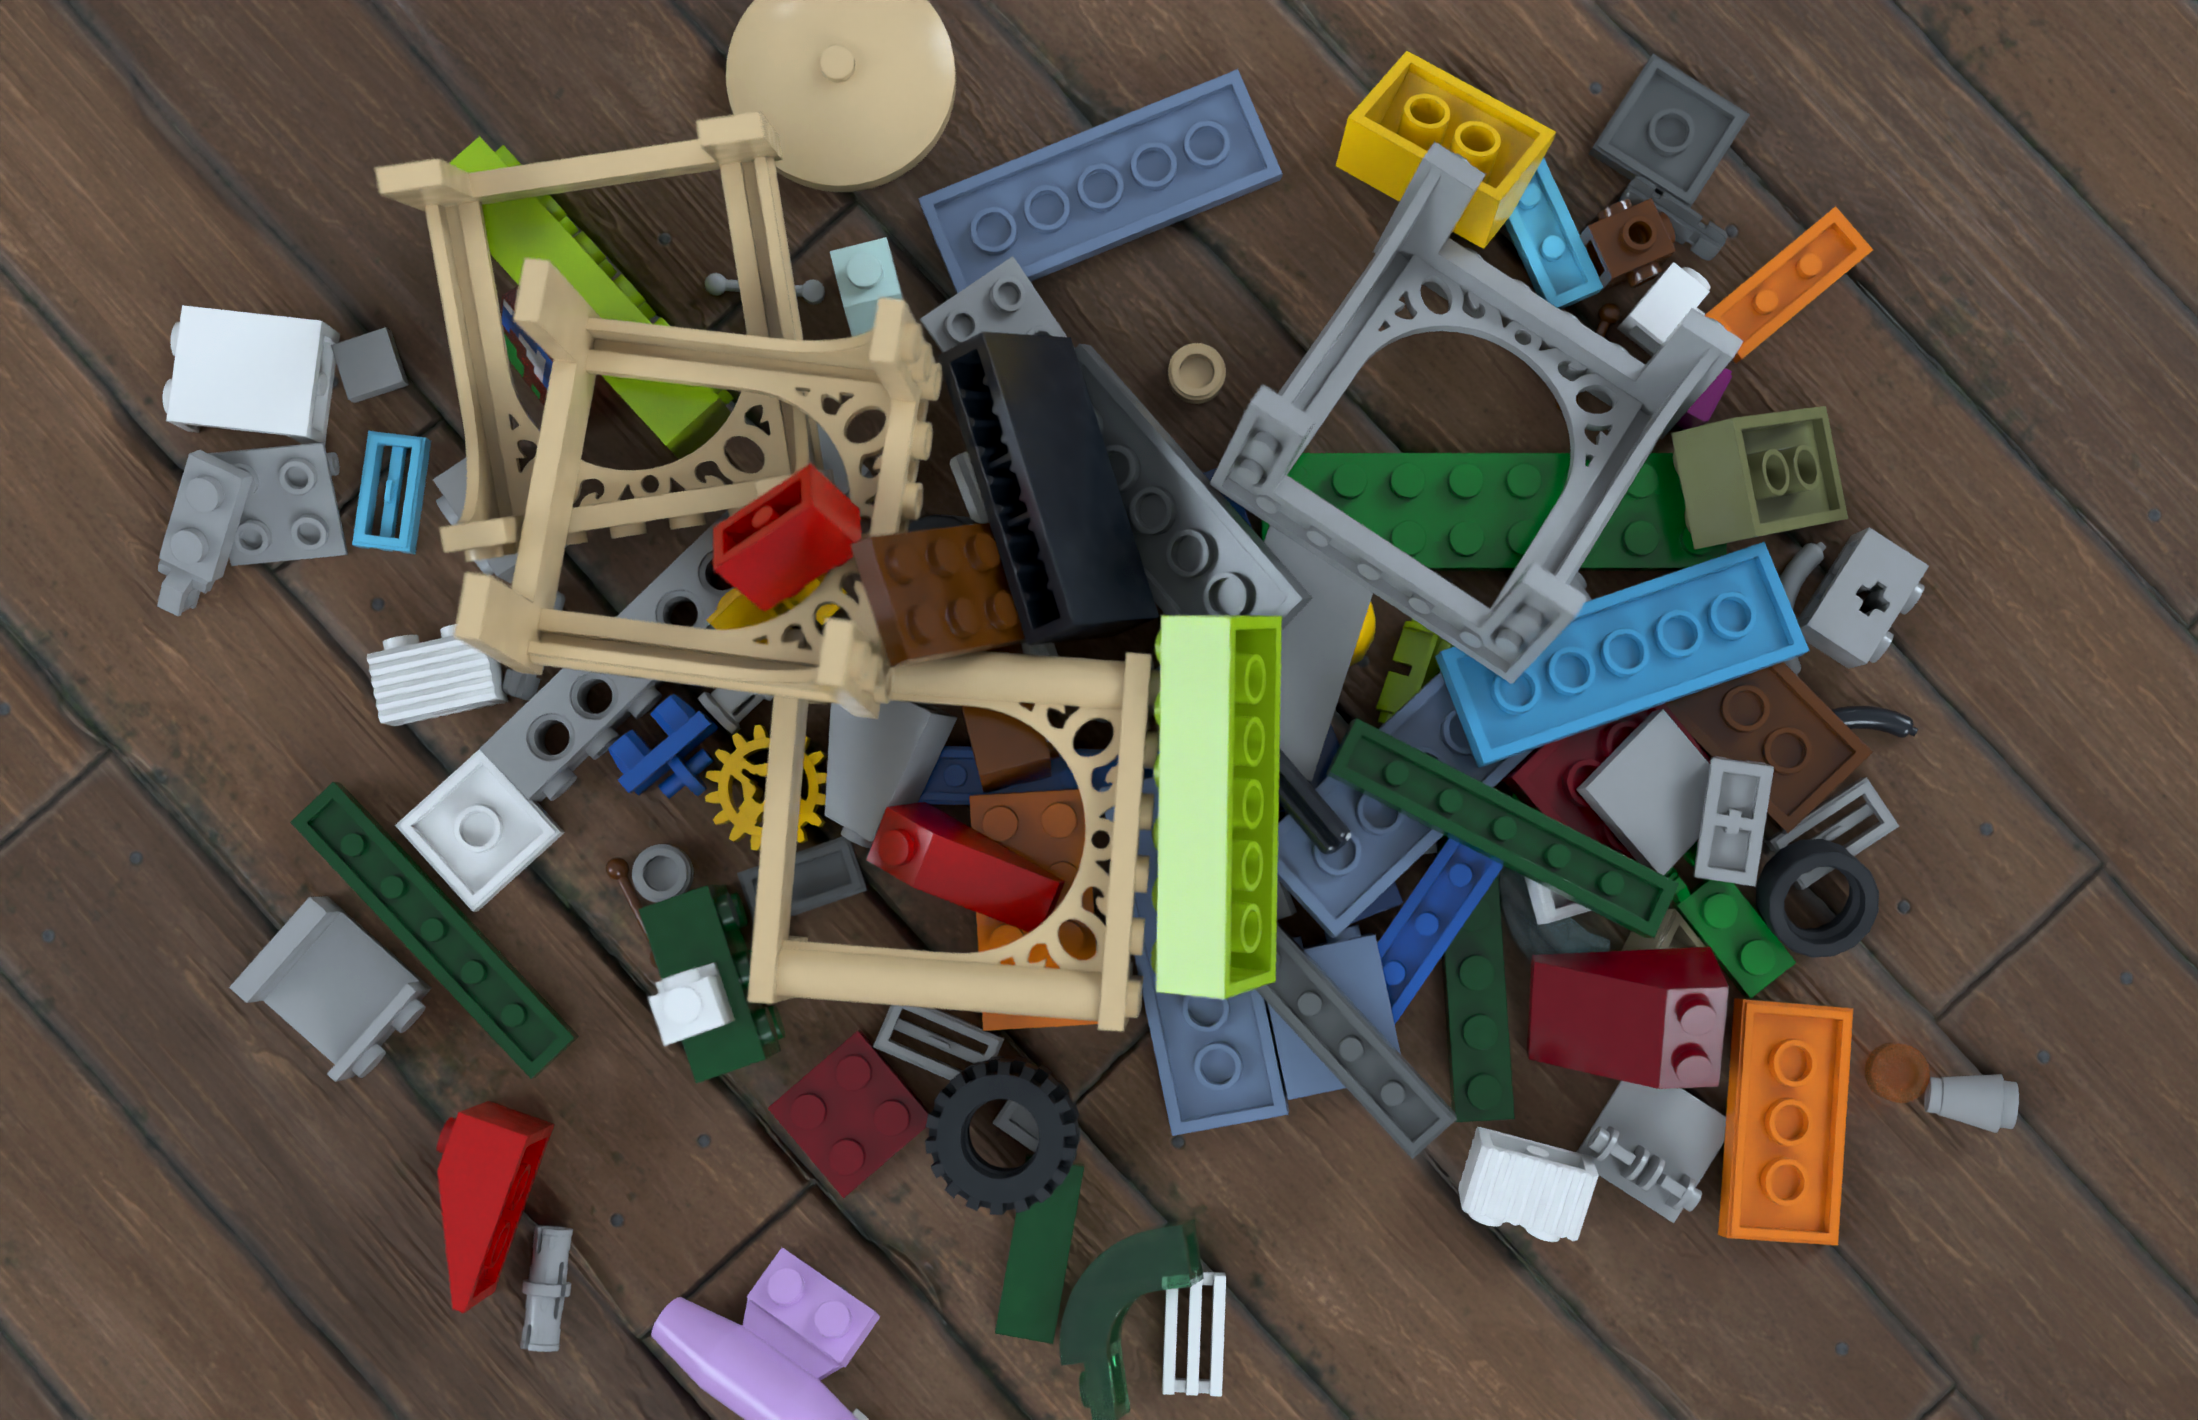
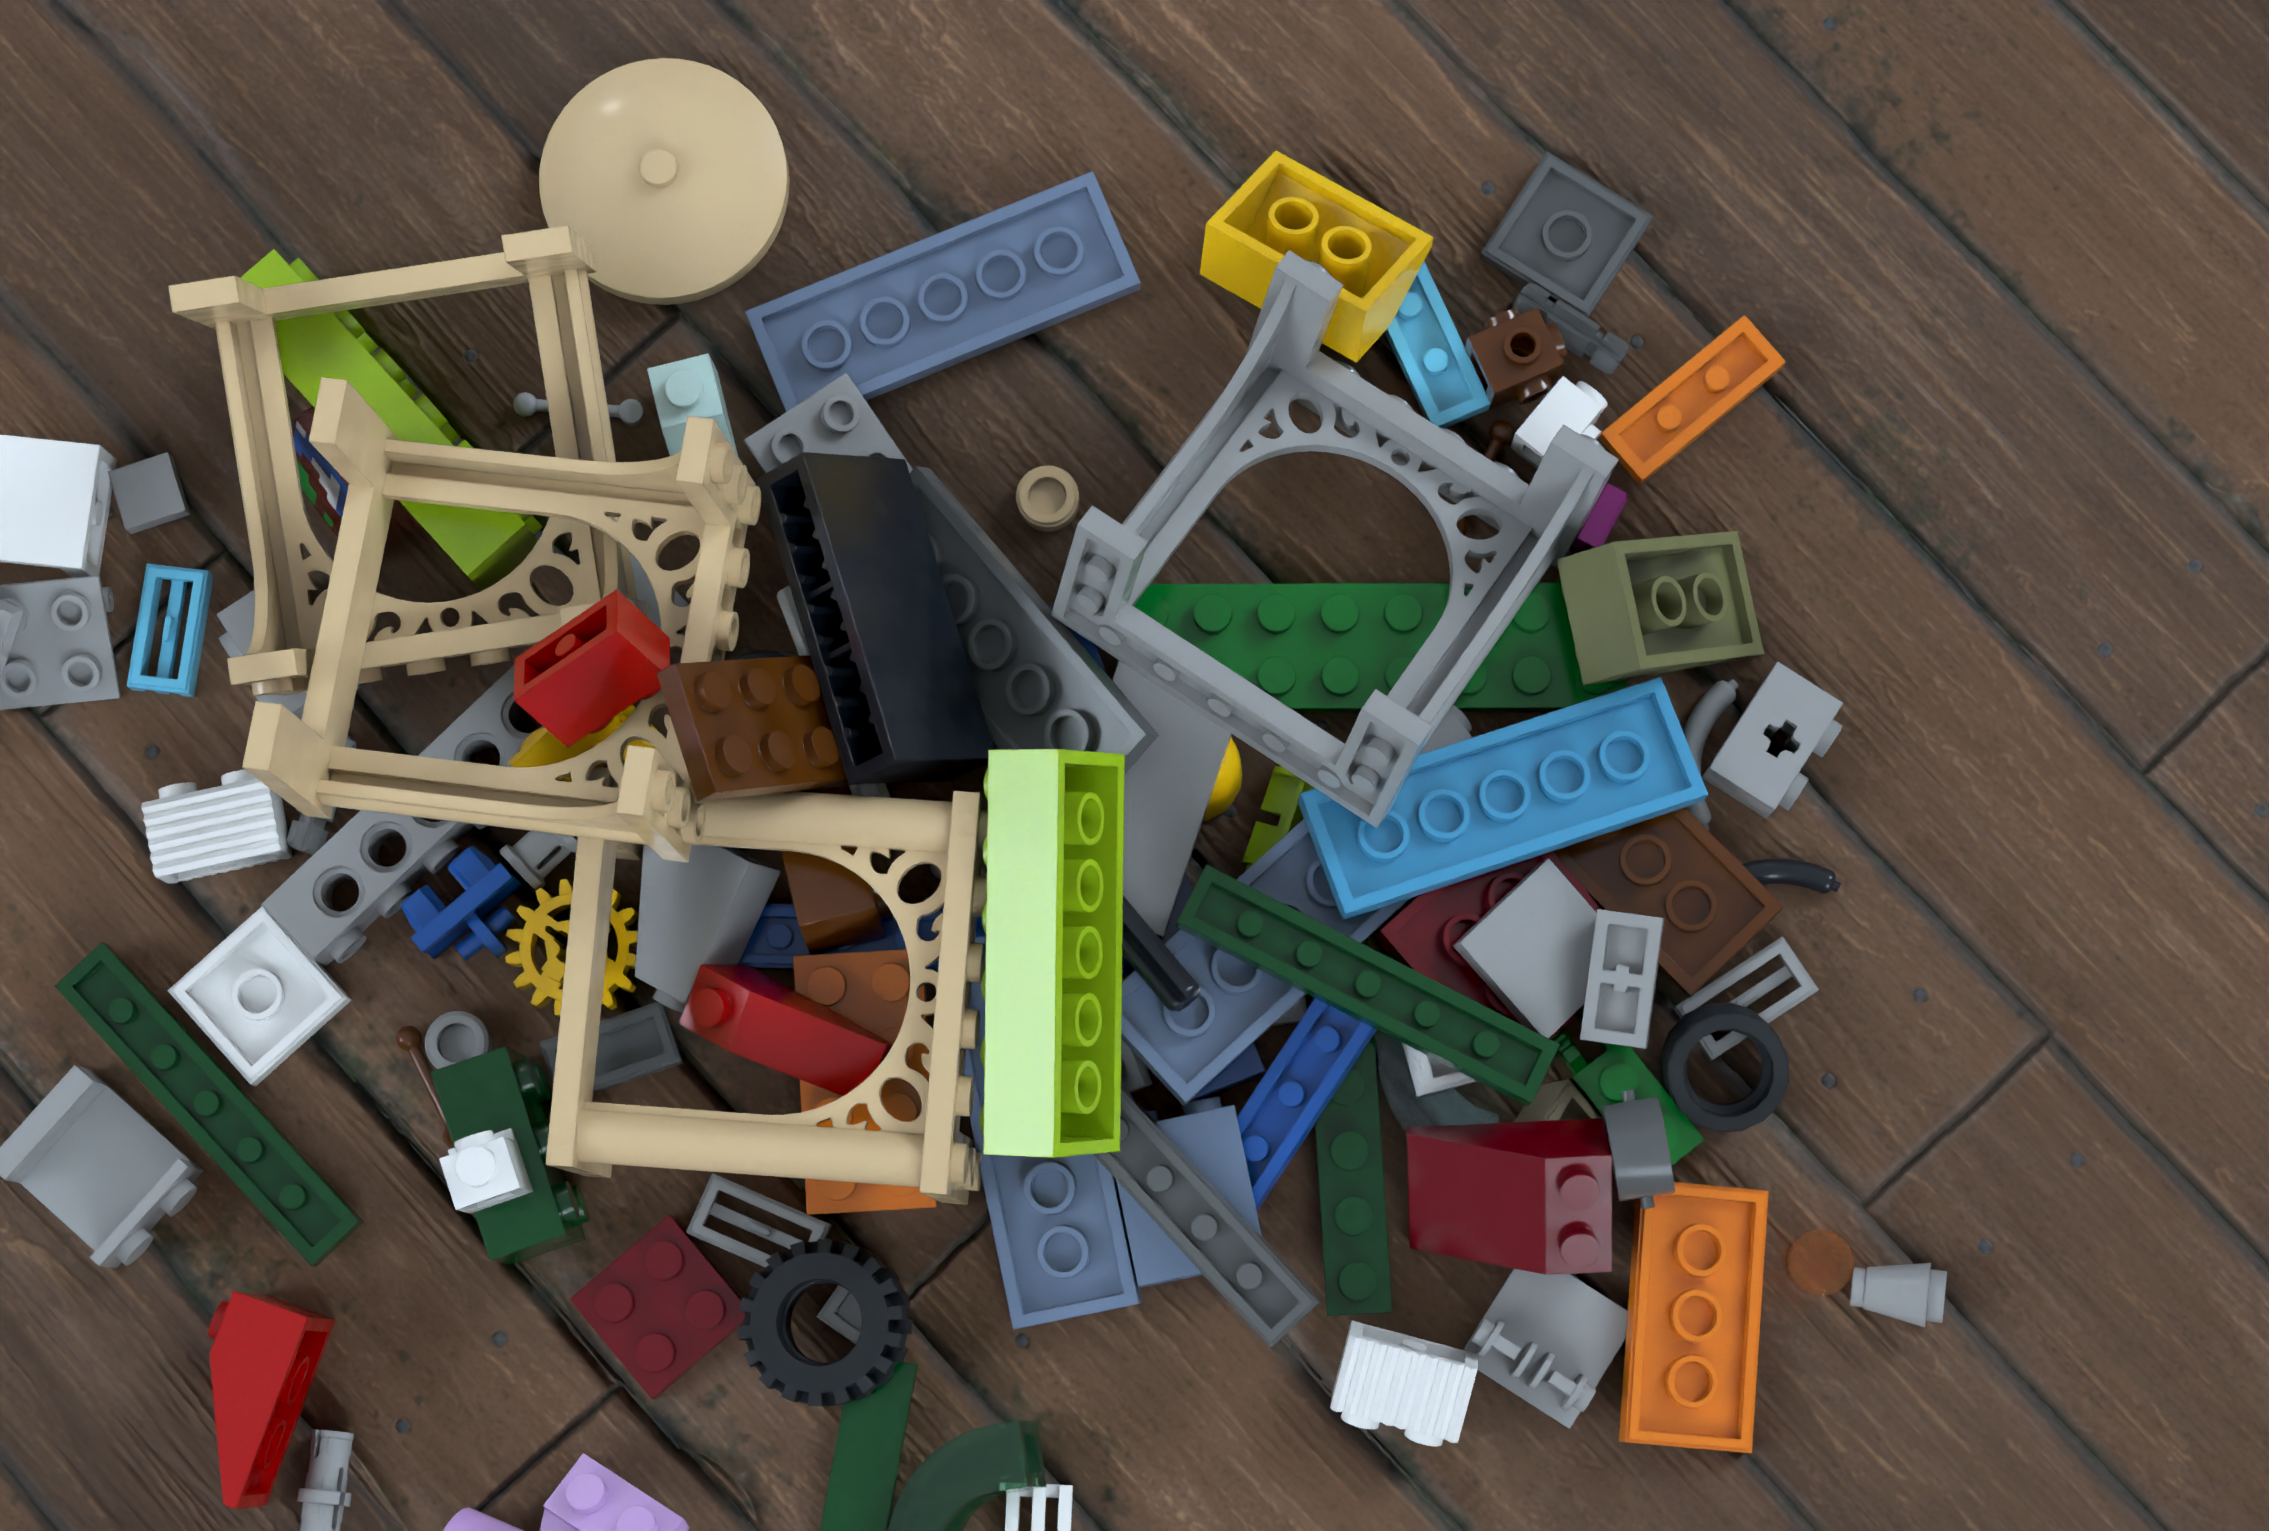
camera: 10 degrees right, 5 degrees down
none -> dark grey piece [1601,1090,1675,1209]

